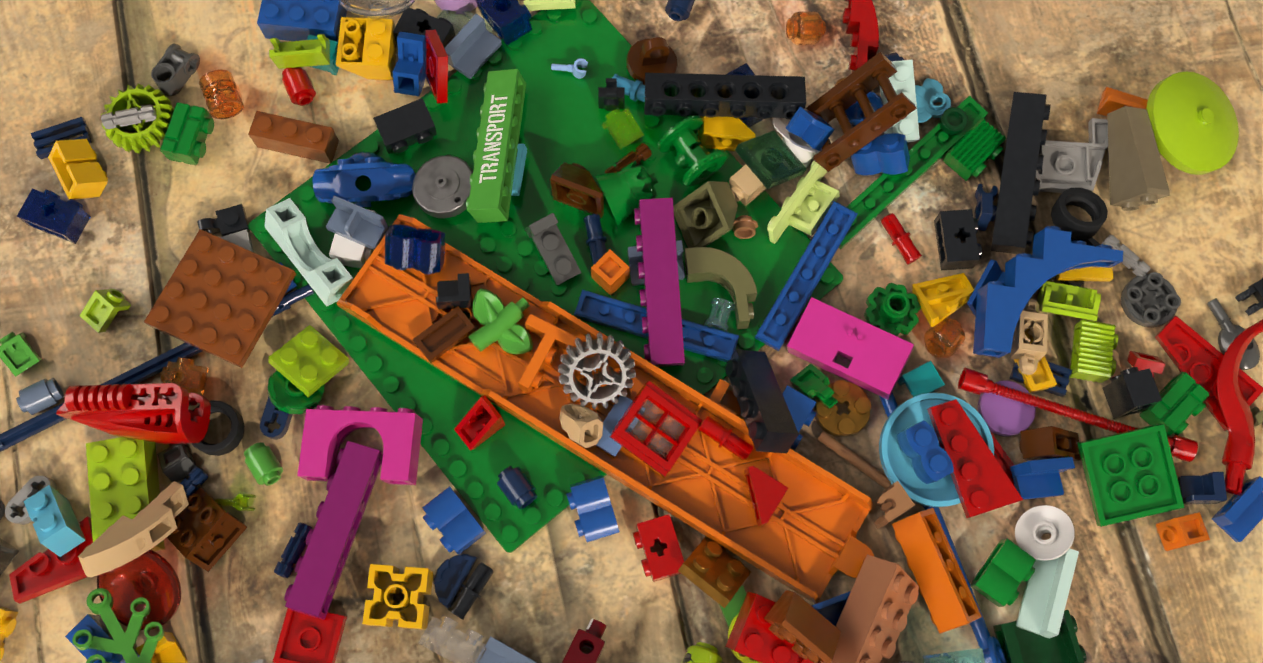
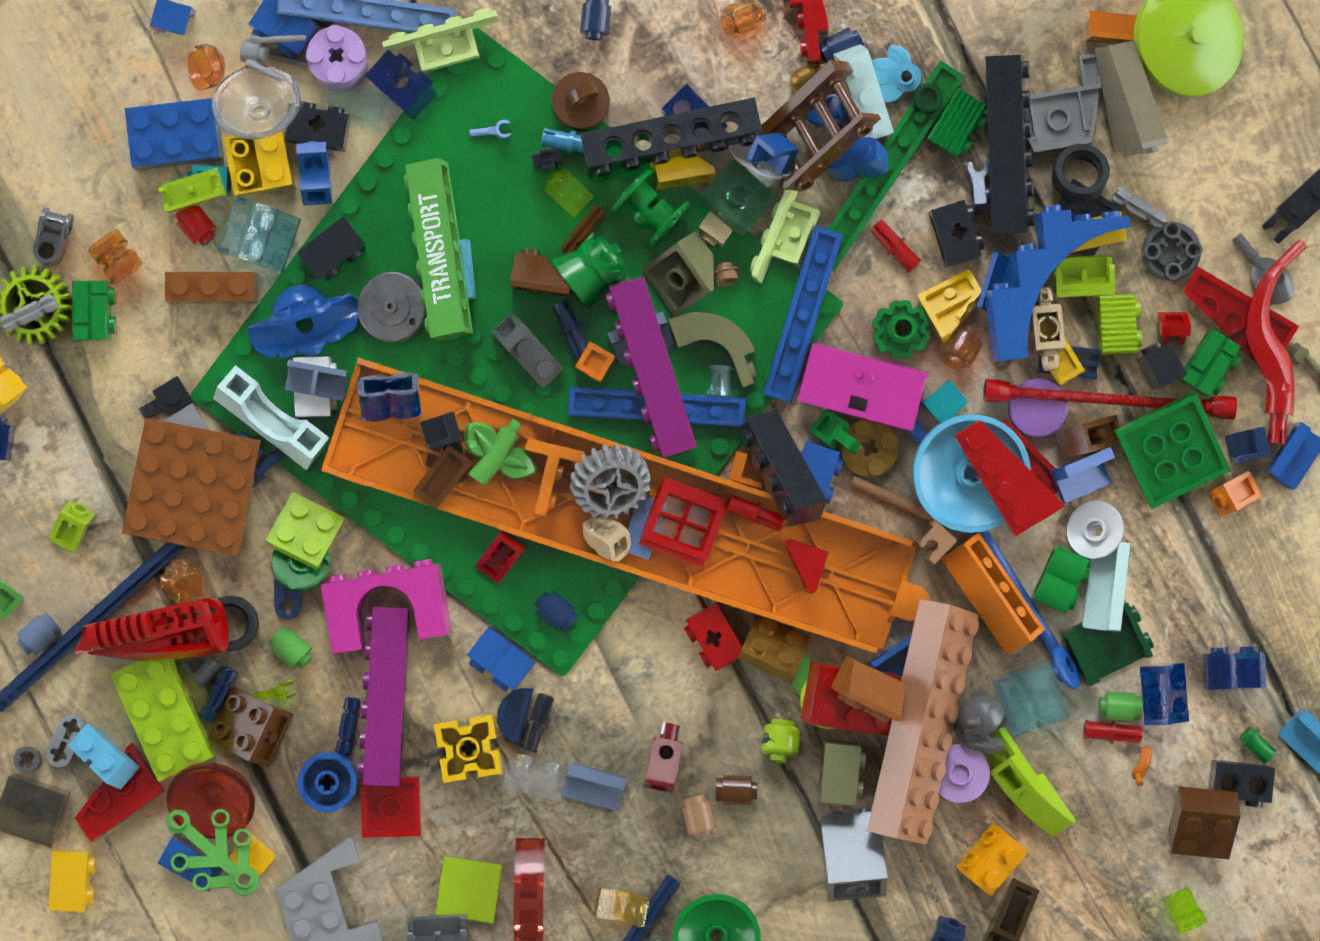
camera: 10 degrees left, 15 degrees up
tan slope [78,481,189,578] -> none
red tile [425,30,448,104] -> none
sand blue panel [444,14,502,79] -> none
blue brick [566,475,620,542] -> none
blue brick [897,420,954,484] -> none
none -> clear light blue slope [218,196,301,274]
none -> blue brick [297,750,359,813]

